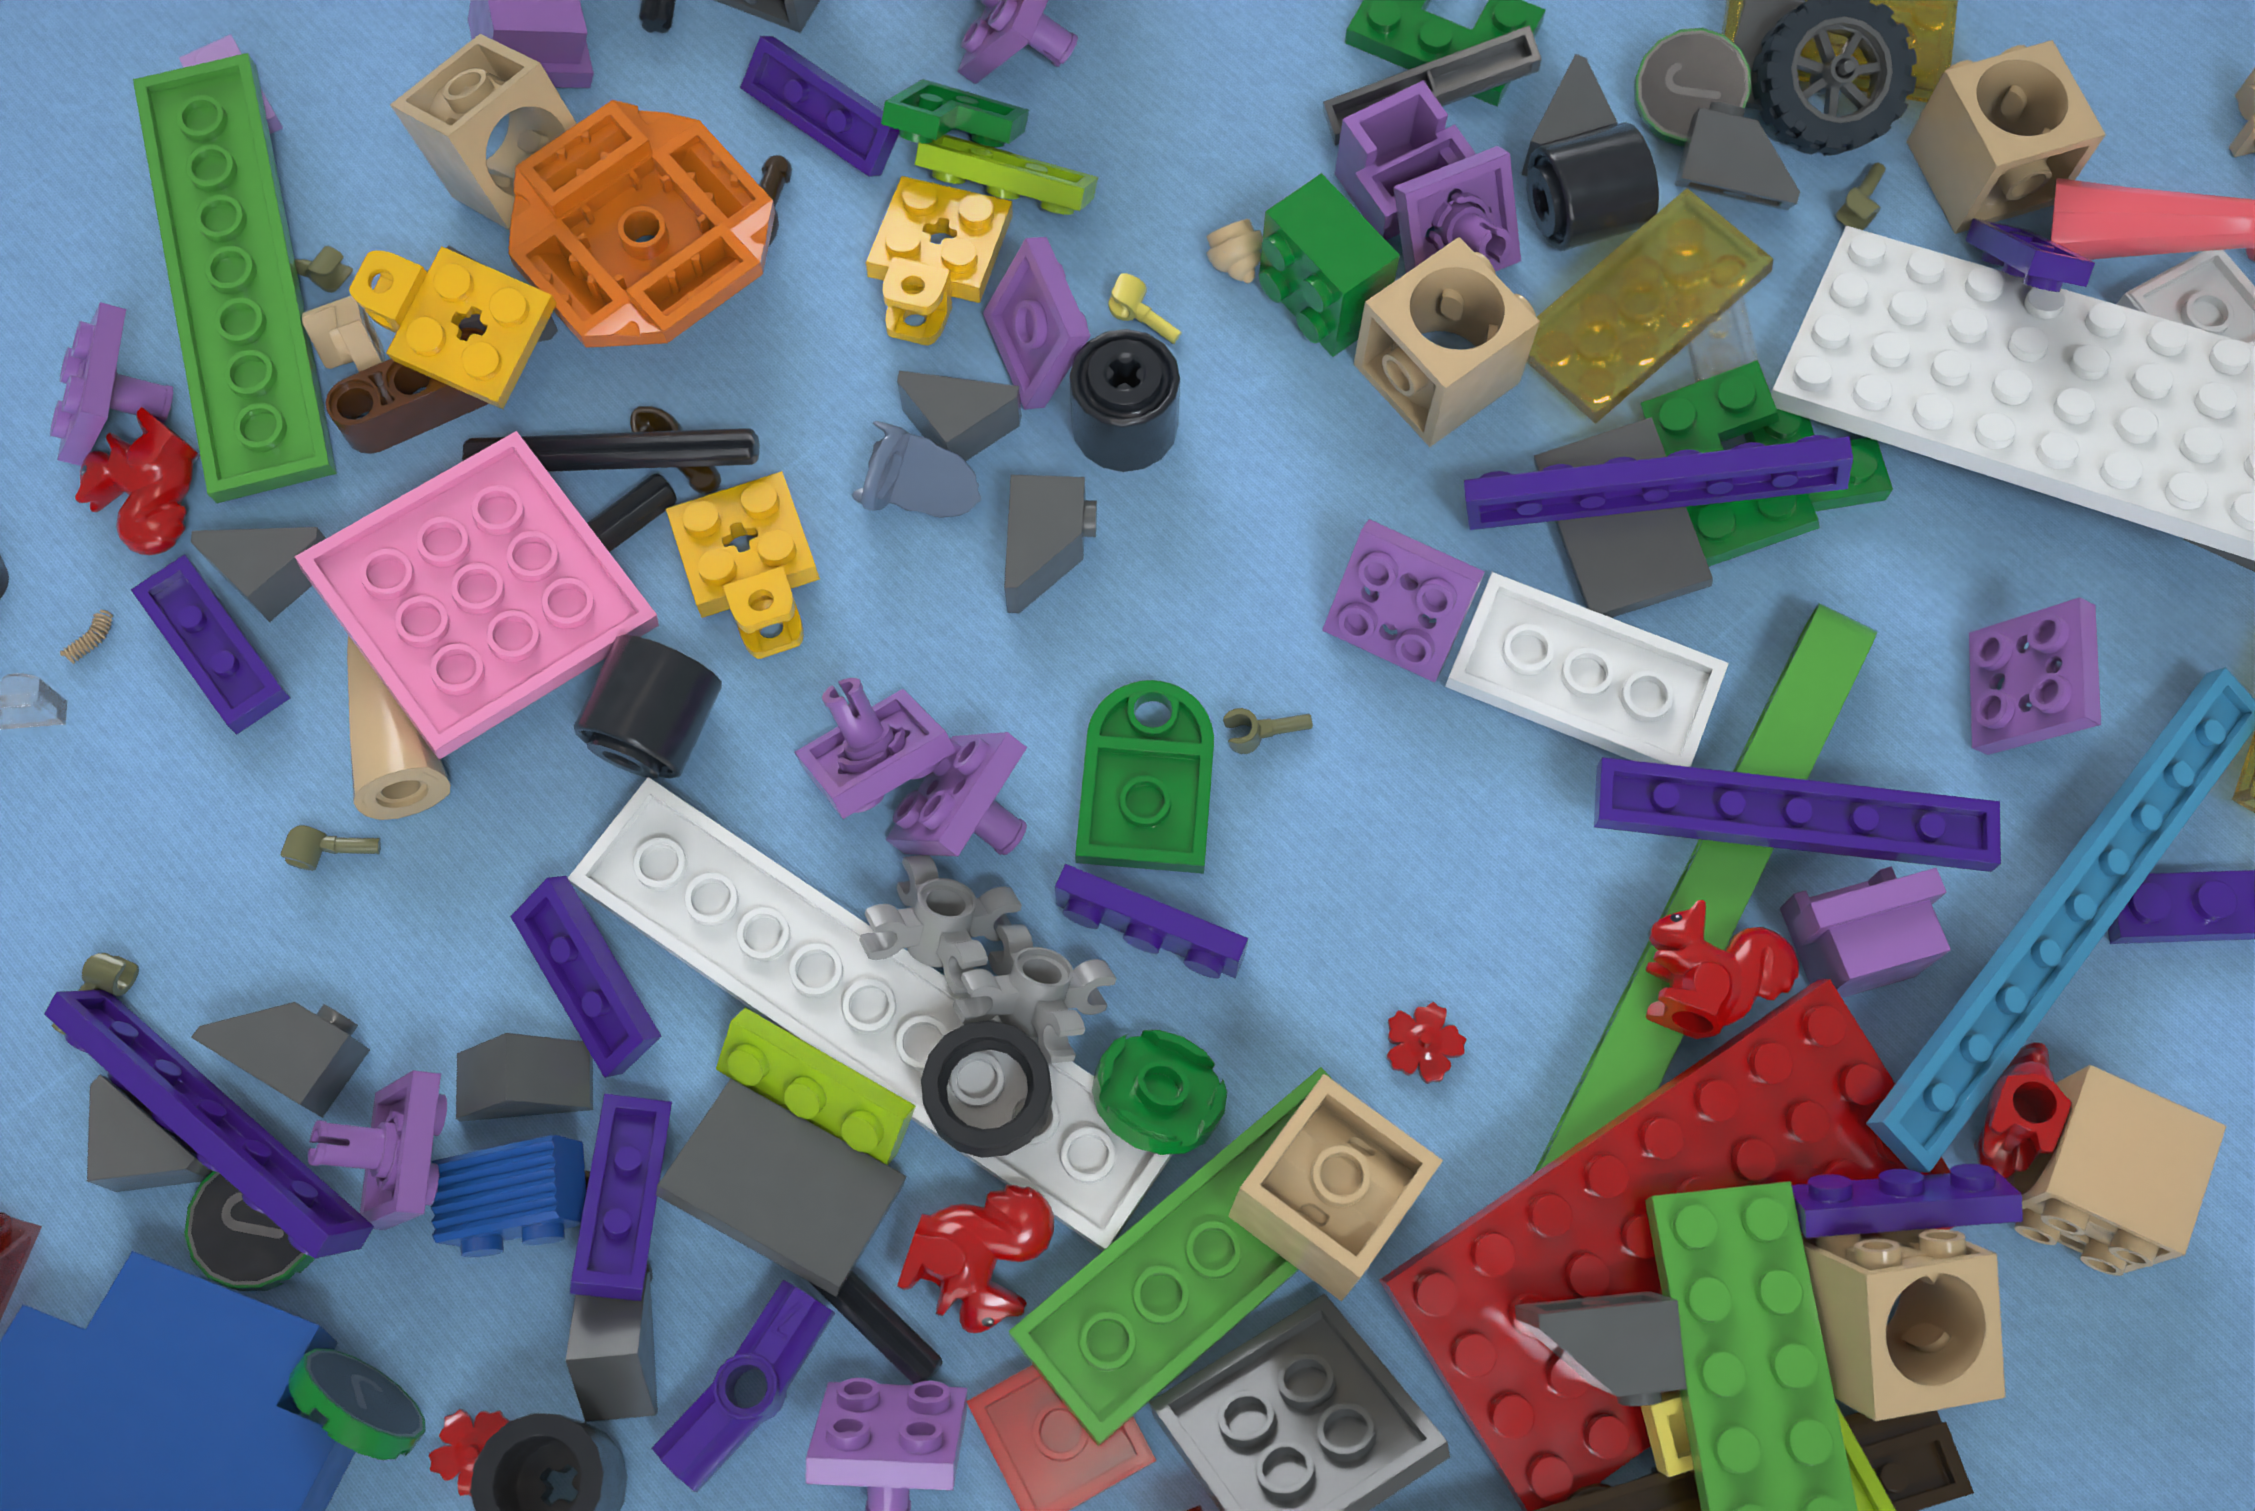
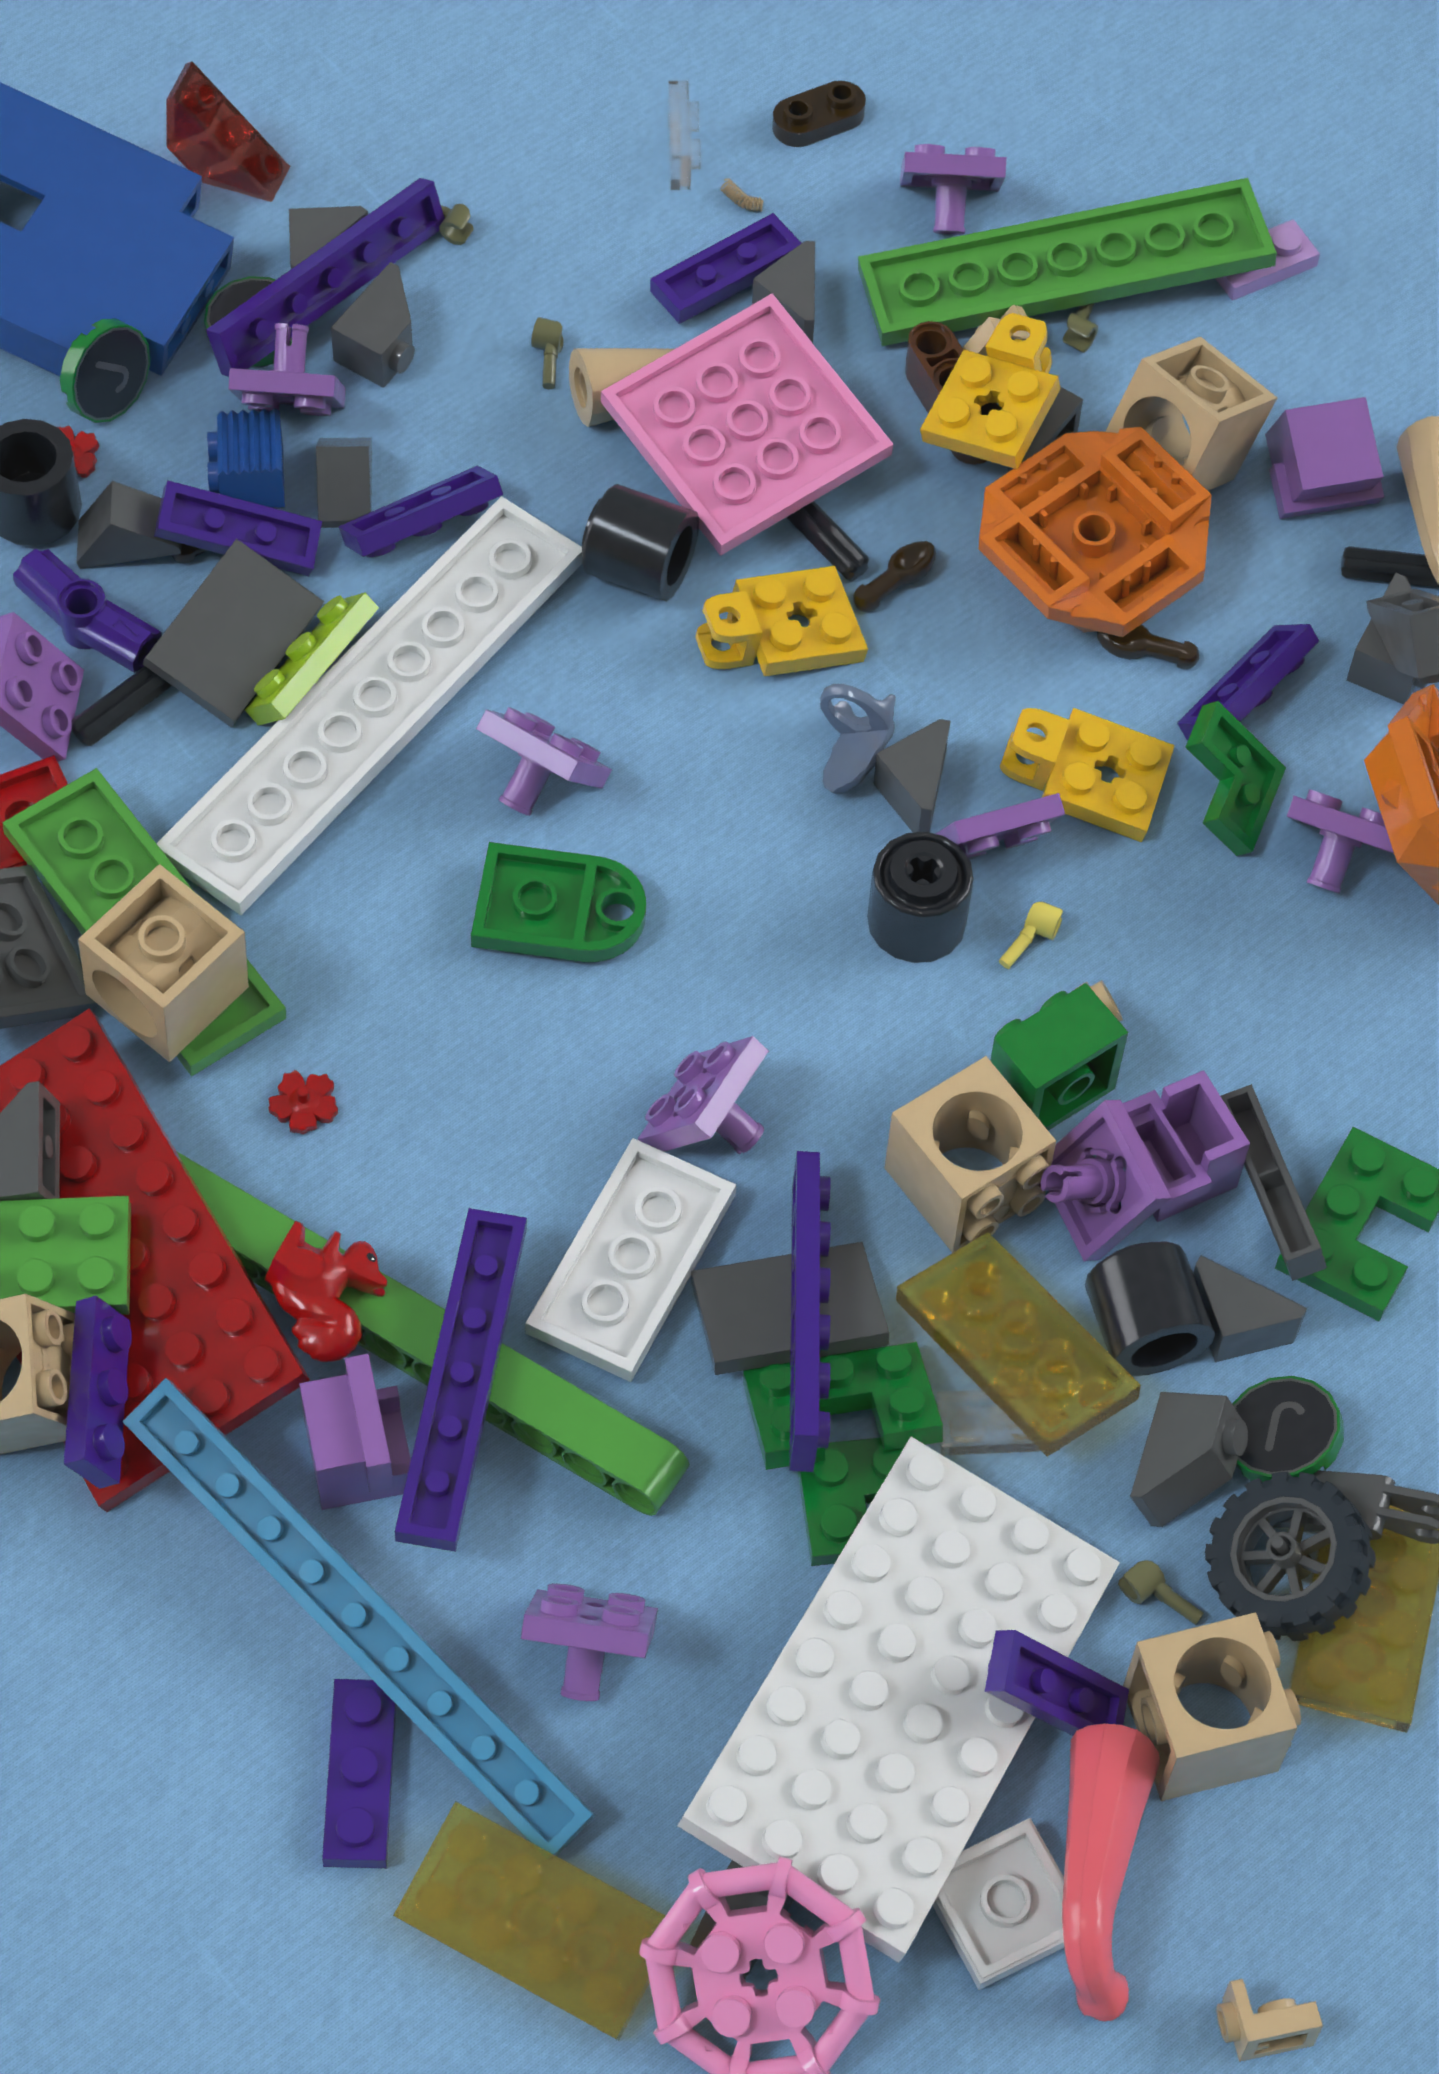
camera: 90 degrees right, 10 degrees down
red animal [75,407,200,555] -> none
black axle [462,428,760,472] -> none
medium lavender plate [794,678,956,819] -> none
light grey pin [859,855,1022,994] -> none
red animal [897,1184,1054,1334] -> none
lime plate [915,134,1098,215] -> none
black tyre [921,1020,1053,1158] -> none
light grey pin [953,924,1117,1064] -> none
dark grey slope [1004,475,1097,613] -> none
dark purple plate [1055,864,1248,979] -> none
green tile [1092,1030,1227,1155] -> none
olive hand [1223,708,1313,754] -> none
red animal [1974,1042,2072,1179] -> none
tan brick [2006,1065,2226,1276] -> none

